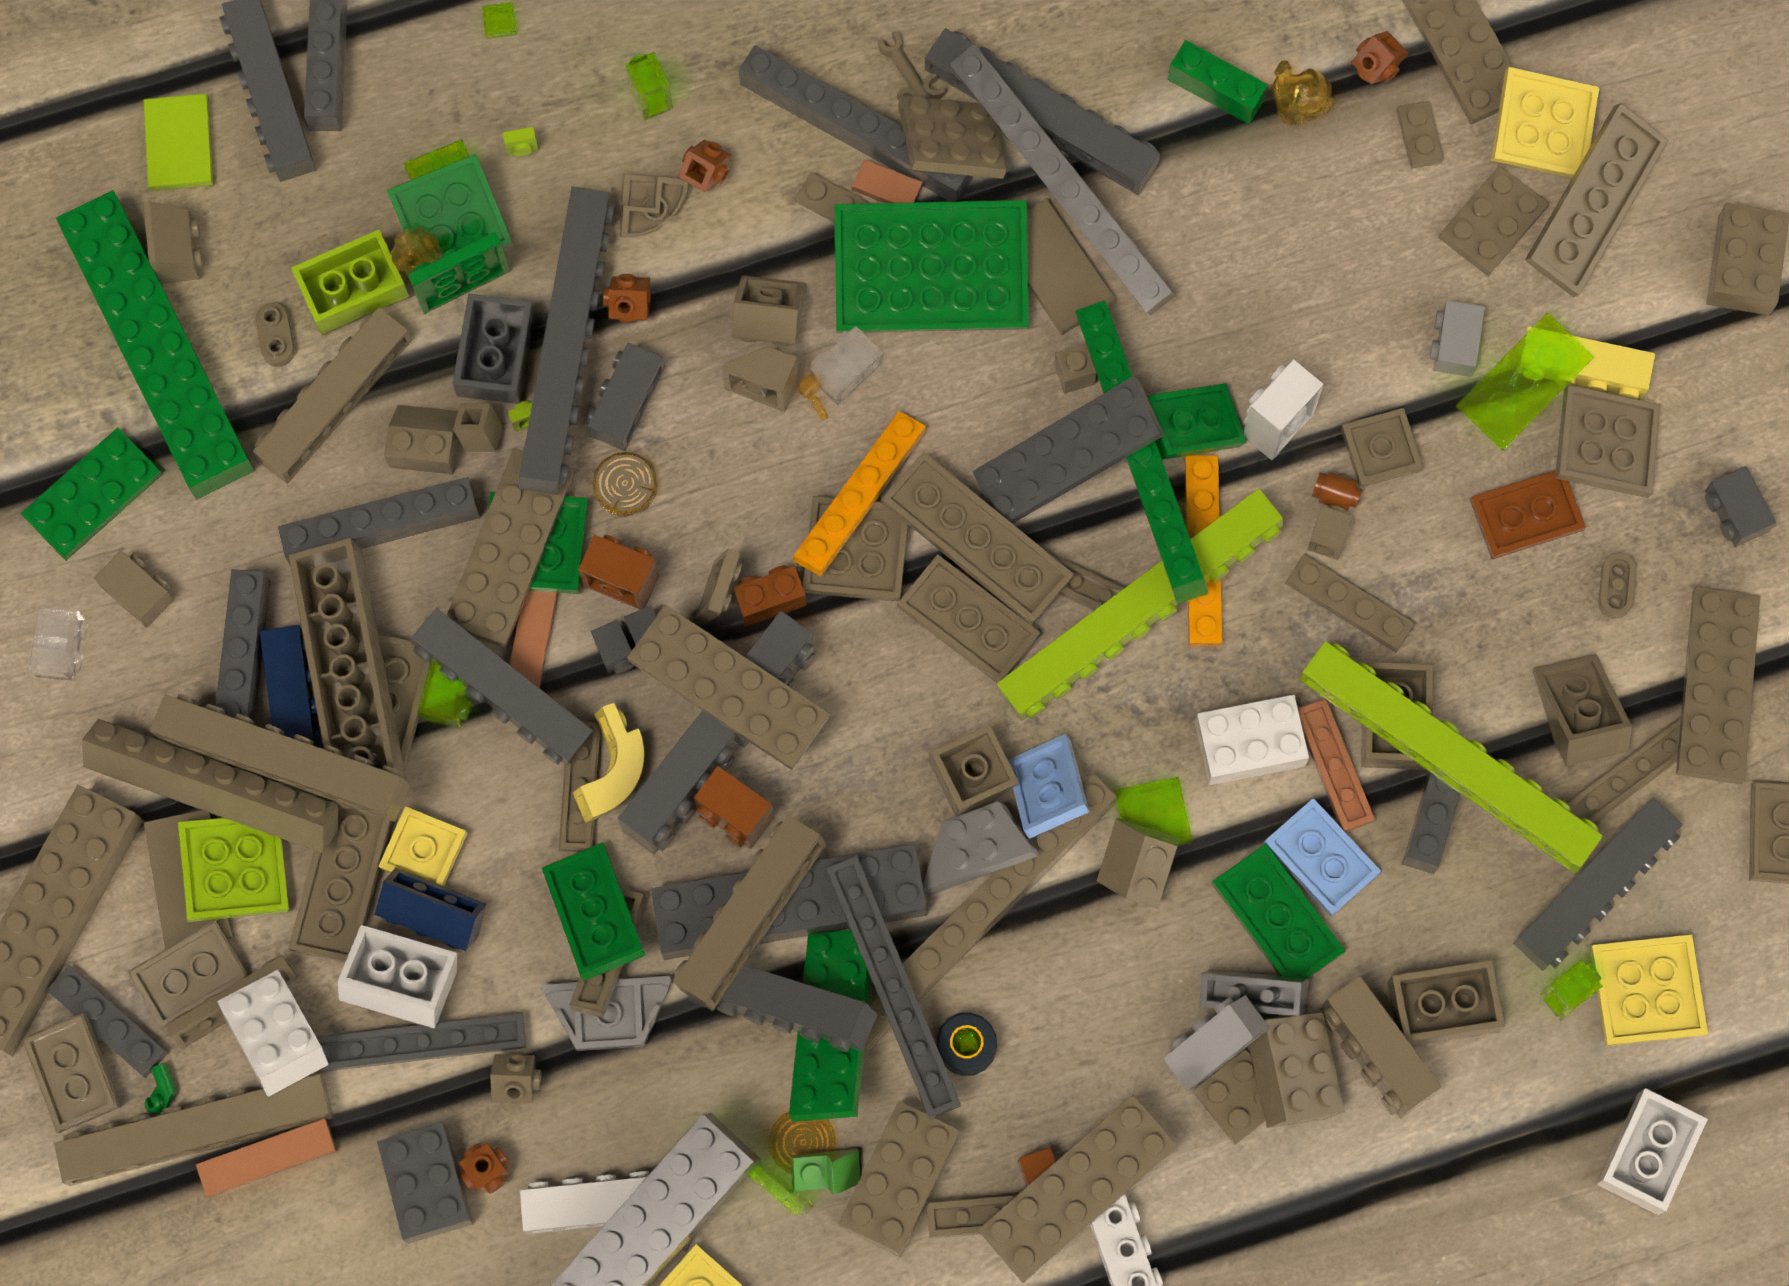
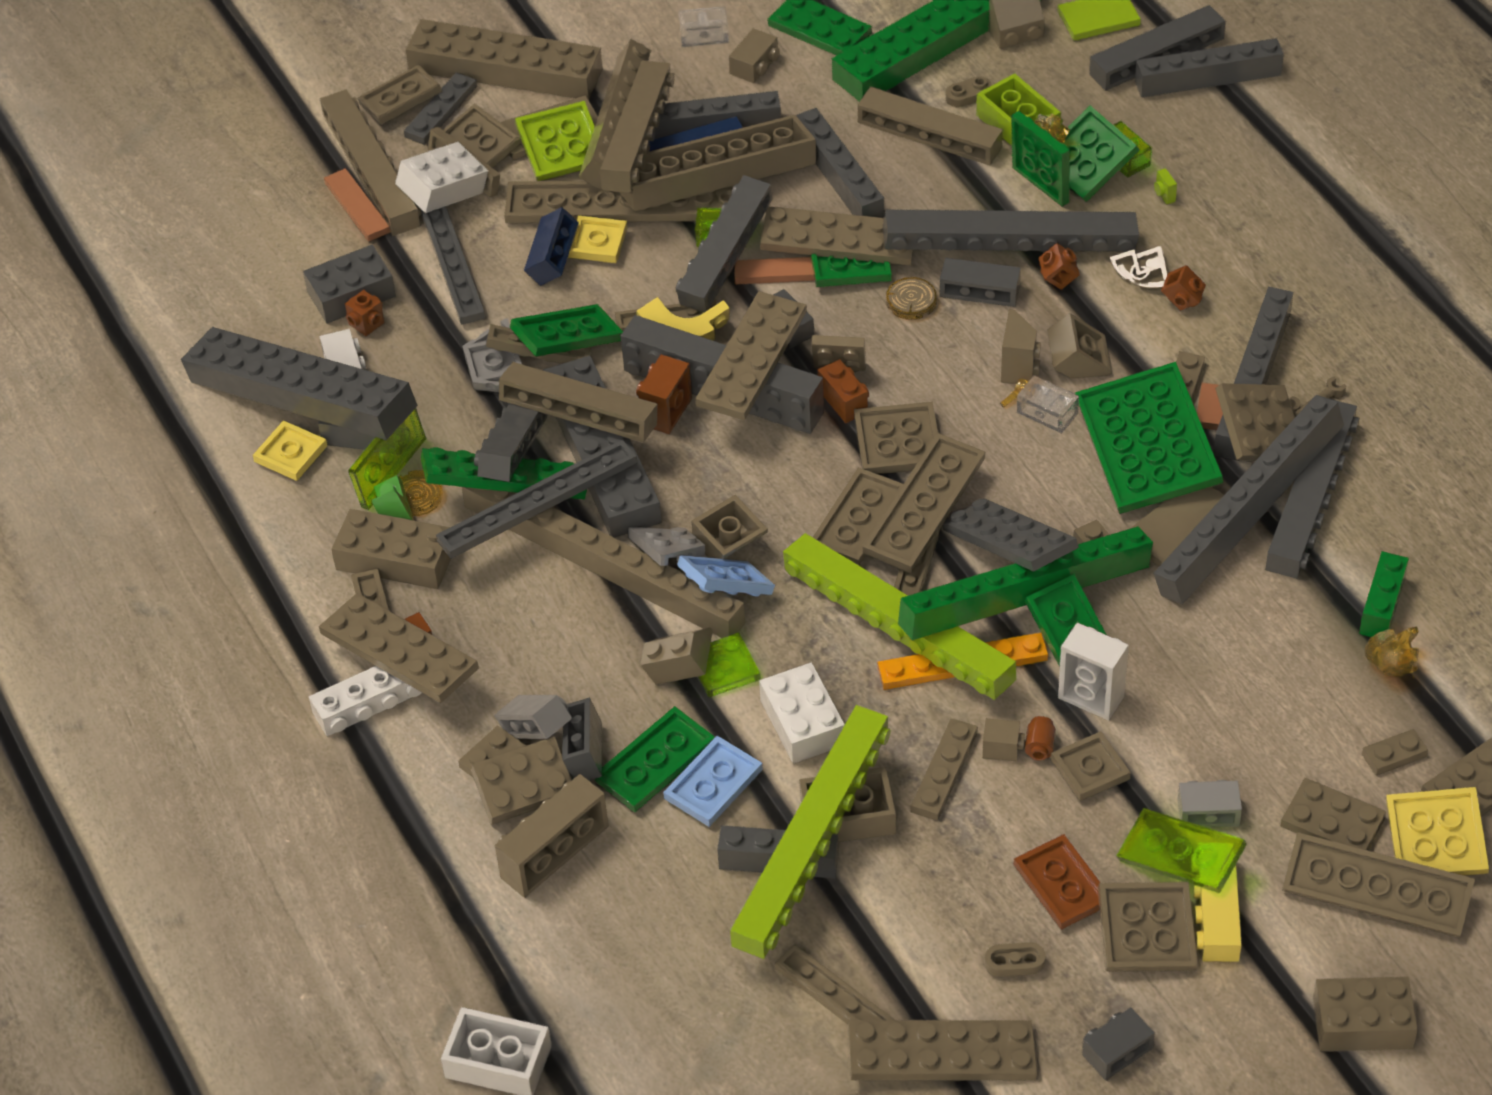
camera: 80 degrees right, 25 degrees down
green arm [145,1063,176,1114] -> none
white brick [338,925,457,1028] -> none
dark tan slope [384,405,458,474] -> none
dark grey brick [453,293,536,404] -> none
dark tan brick [453,403,503,452] -> none
clear neon green tile [482,2,517,39] -> none
dark tan brick [490,1054,541,1104] -> none
dark orange brick [578,534,659,610] -> none
clear neon green brick [625,52,673,121] -> none
light orange plate [793,411,926,577] -> none
black wheel [937,1012,997,1076] -> none
nougat plate [1298,699,1375,833] -> none
dark orange brick [1351,31,1408,84] -> none
dark tan brick [1387,960,1505,1046] -> none
dark grey brick [1513,798,1683,971] -> none
dark tan slope [1533,654,1632,766] -> none
clear neon green brick [1539,960,1603,1021] -> none
light yellow plate [1590,935,1708,1047] -> none

